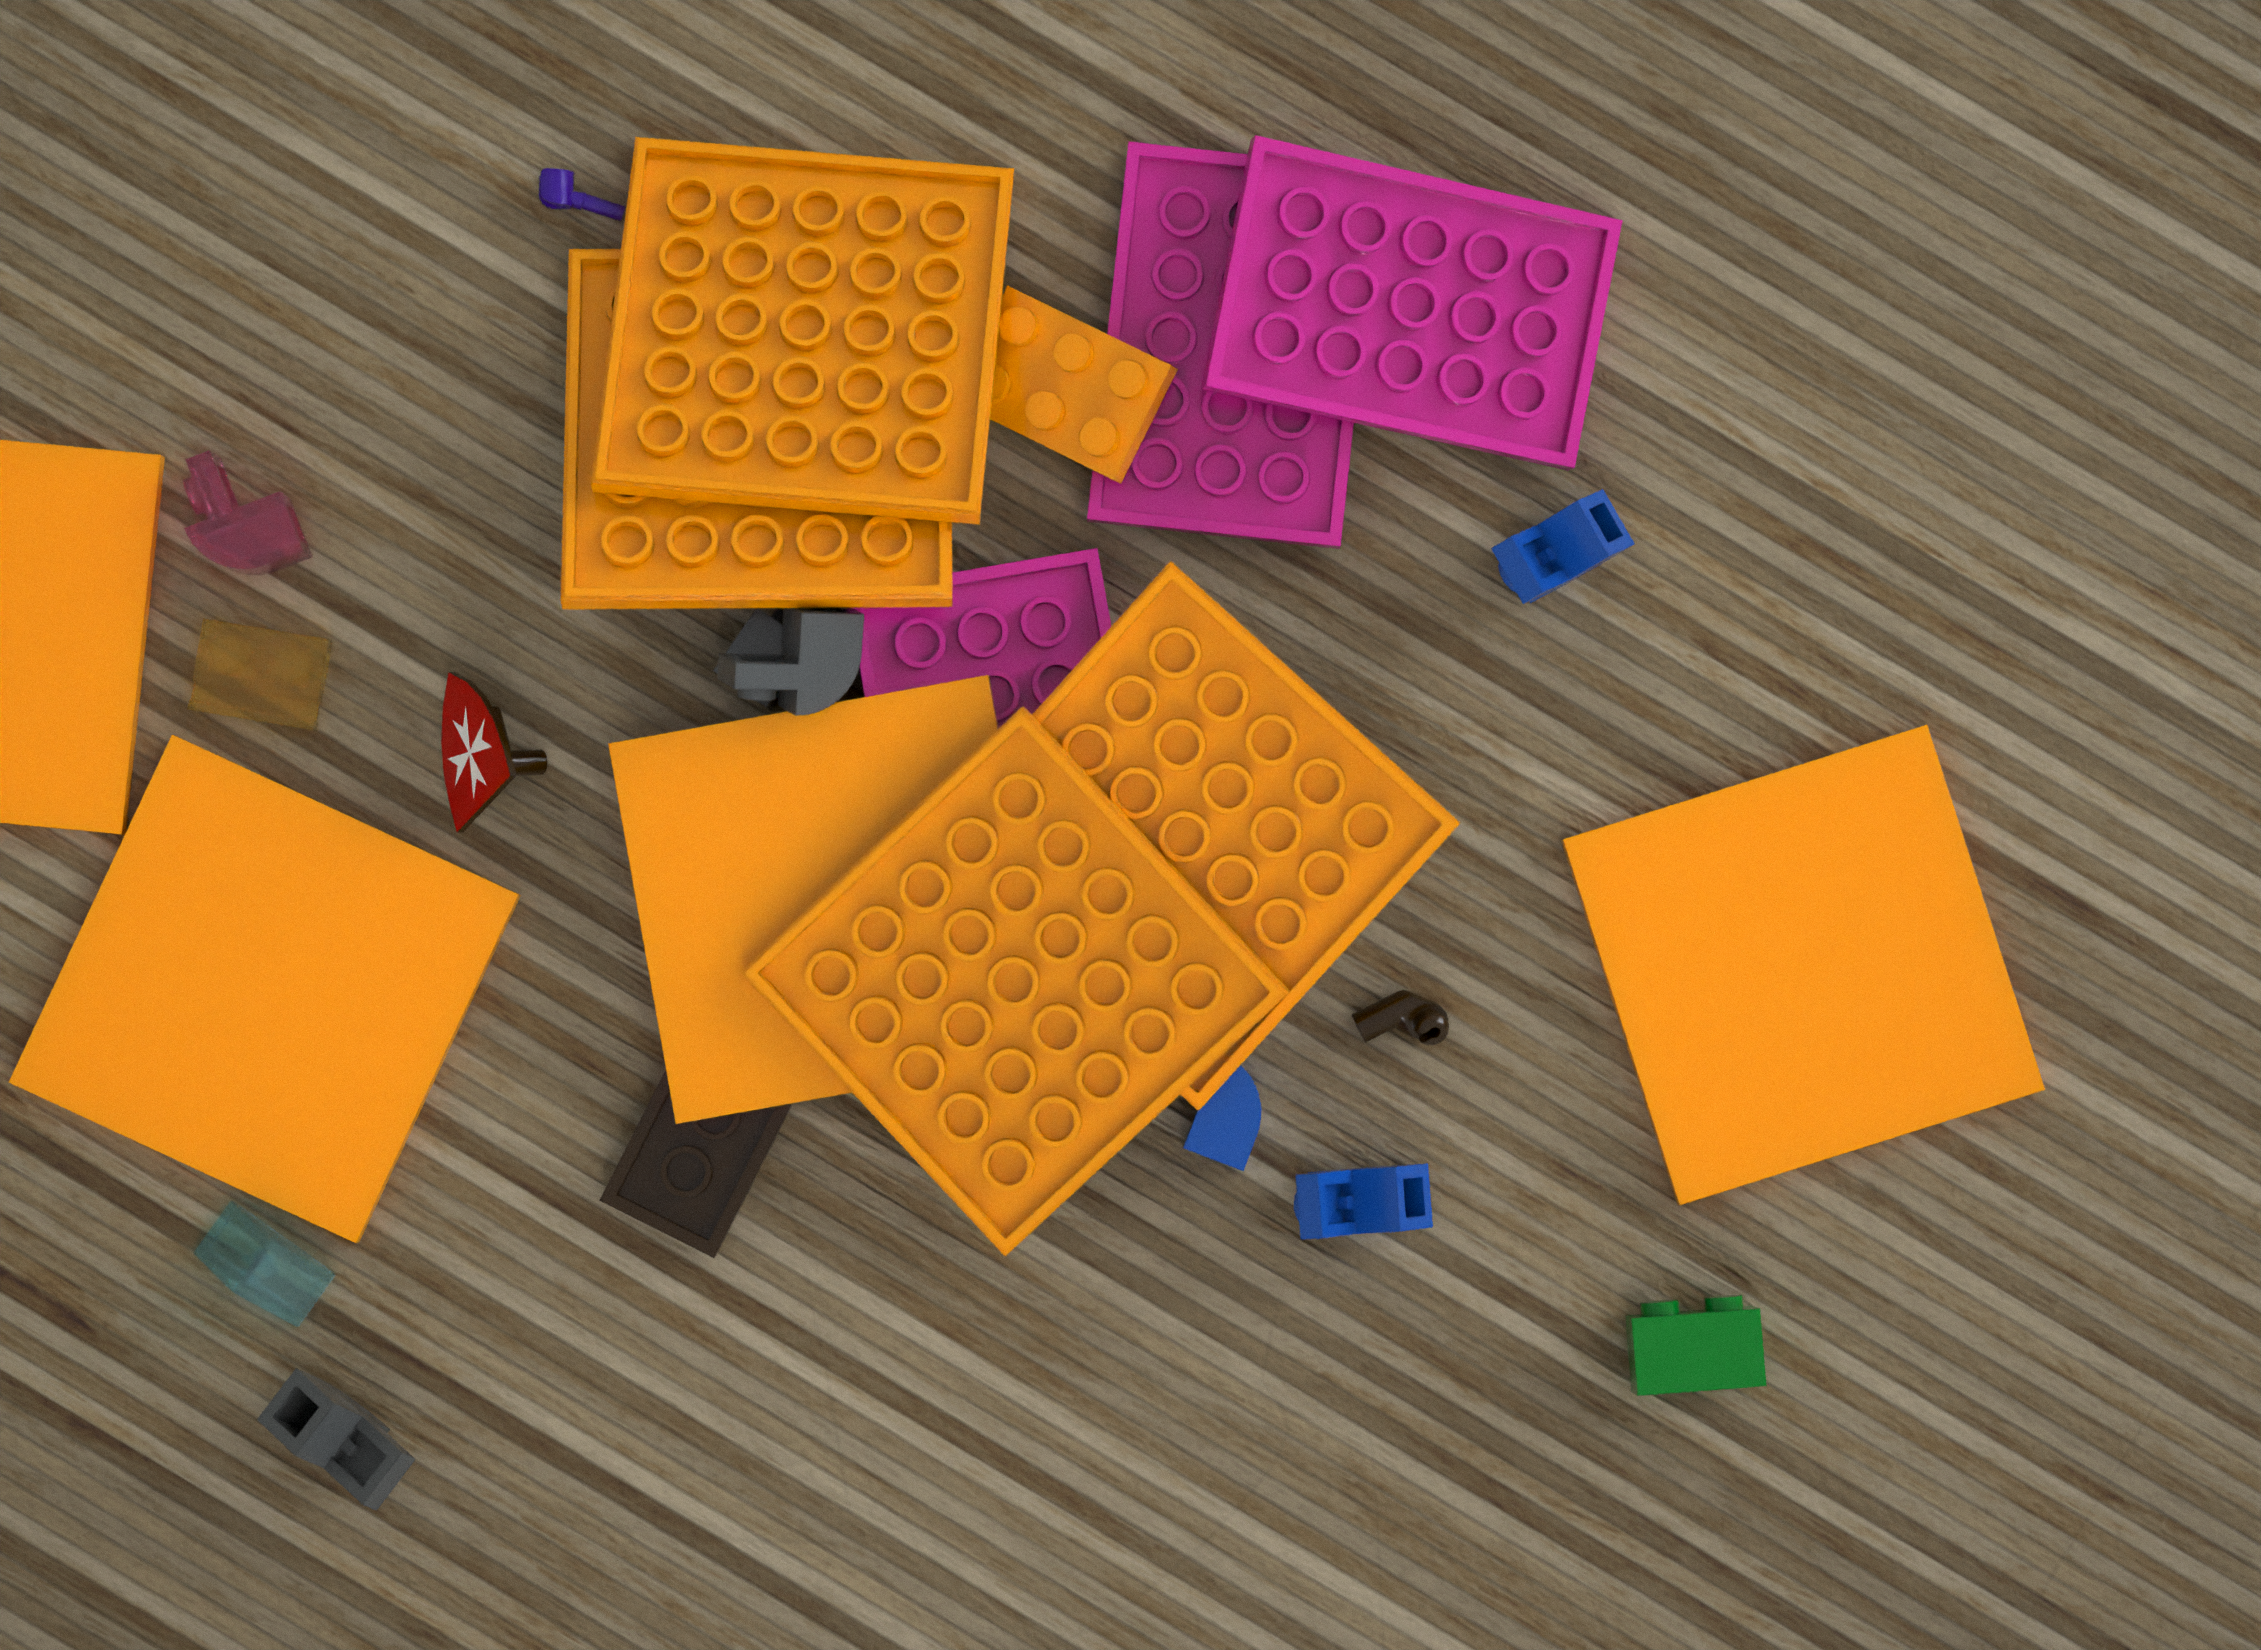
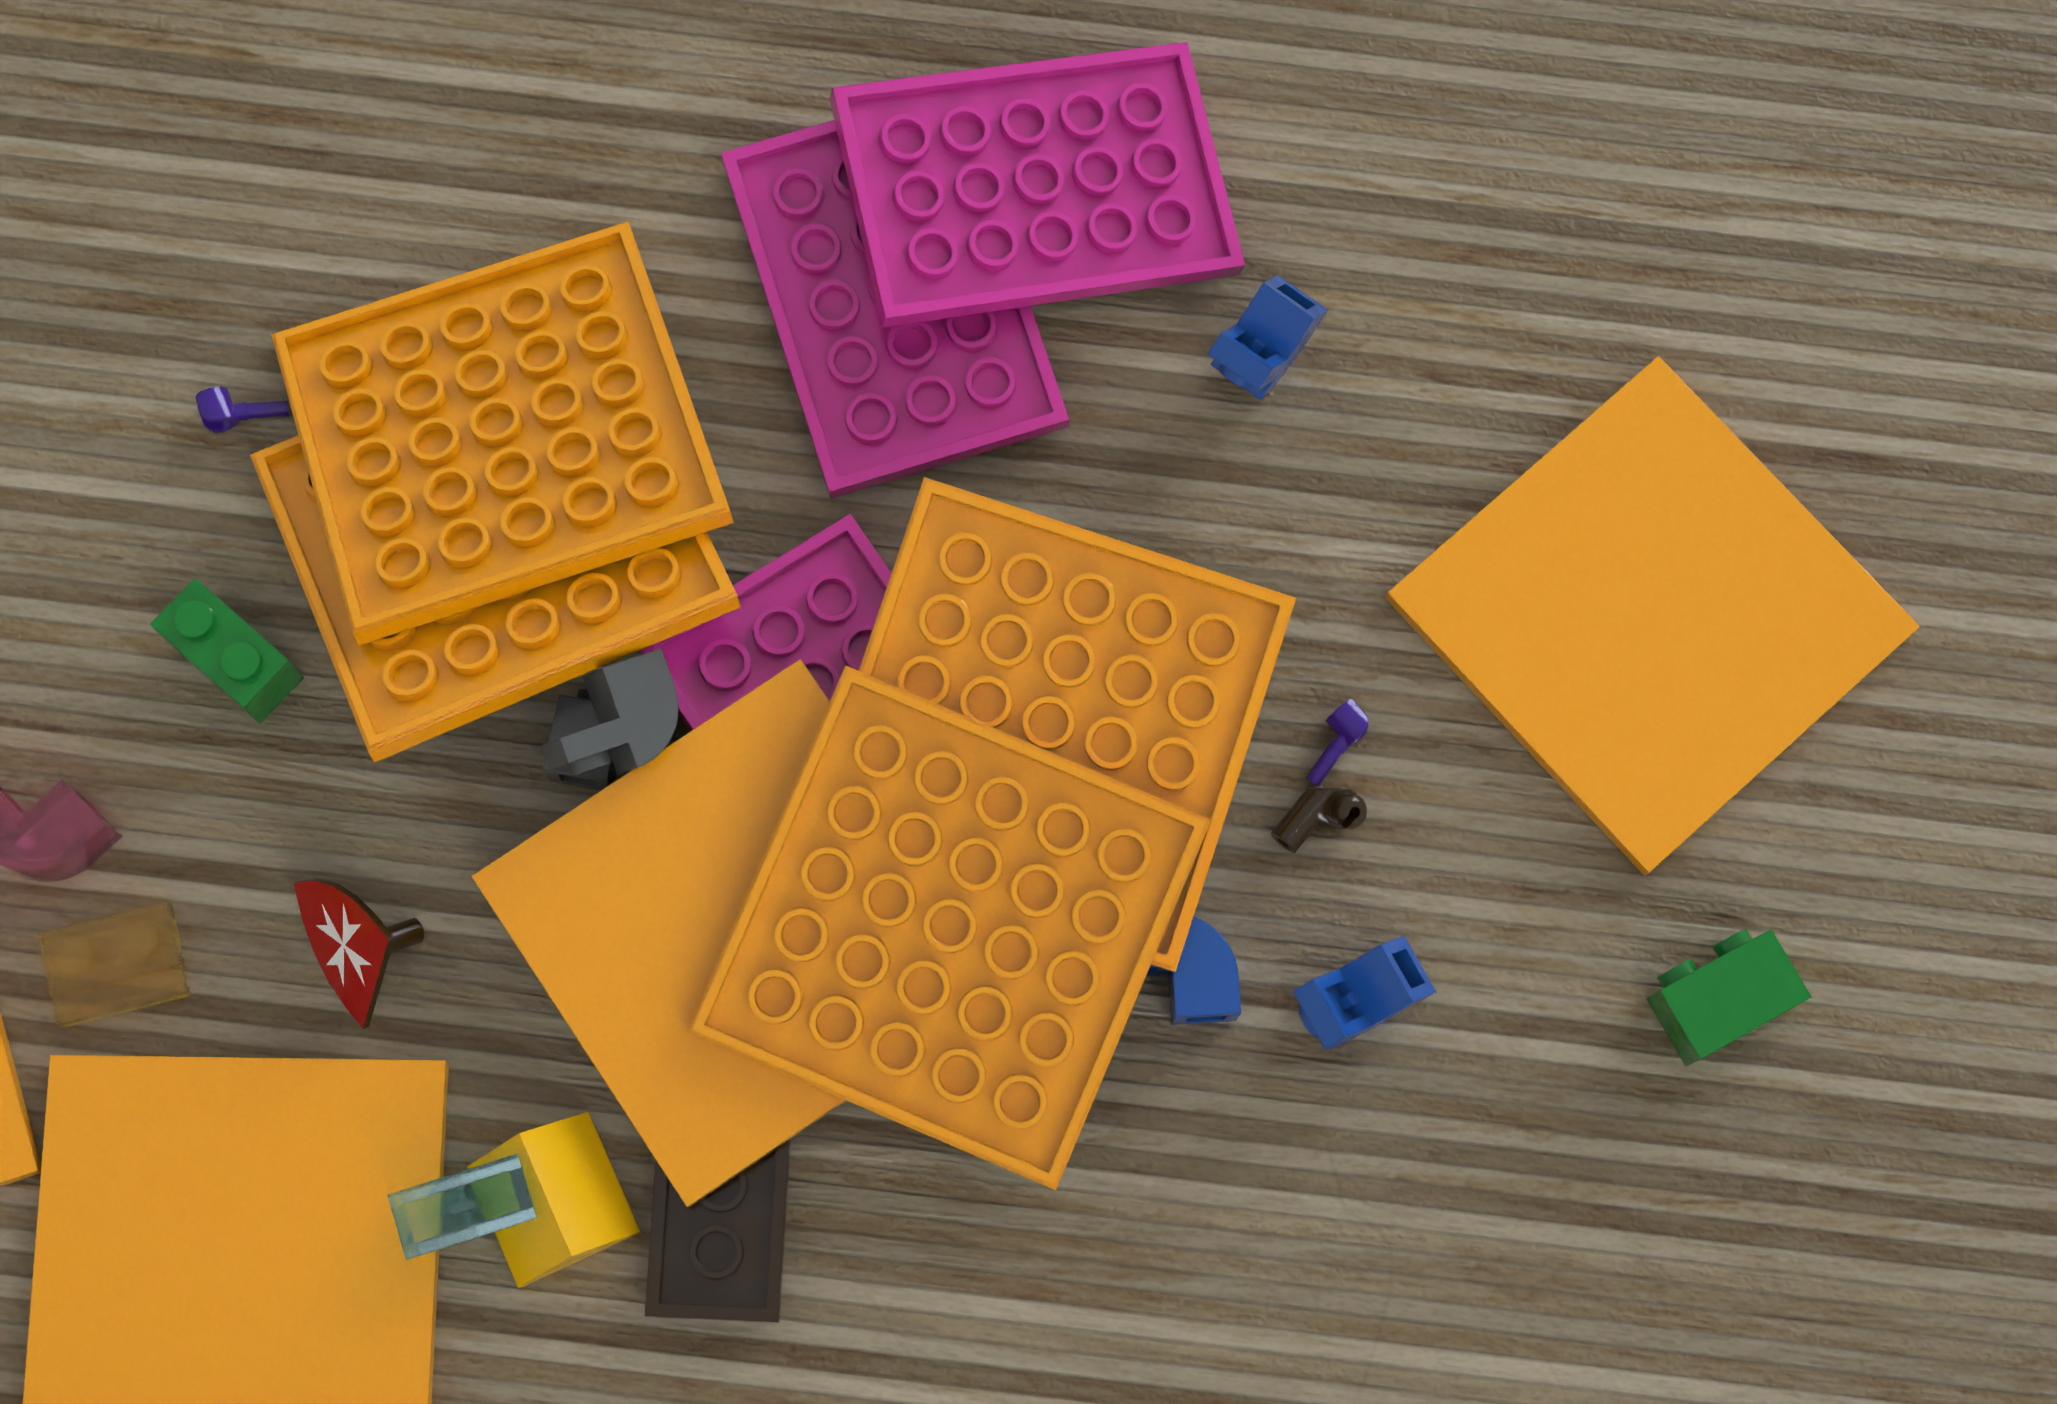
camera: 30 degrees left, 10 degrees down
light orange plate [990,286,1178,484] -> none
none -> green brick [150,578,304,724]
none -> clear light blue slope [387,1154,538,1260]
none -> yellow slope [467,1112,641,1288]
none -> dark purple hand [1306,699,1368,787]

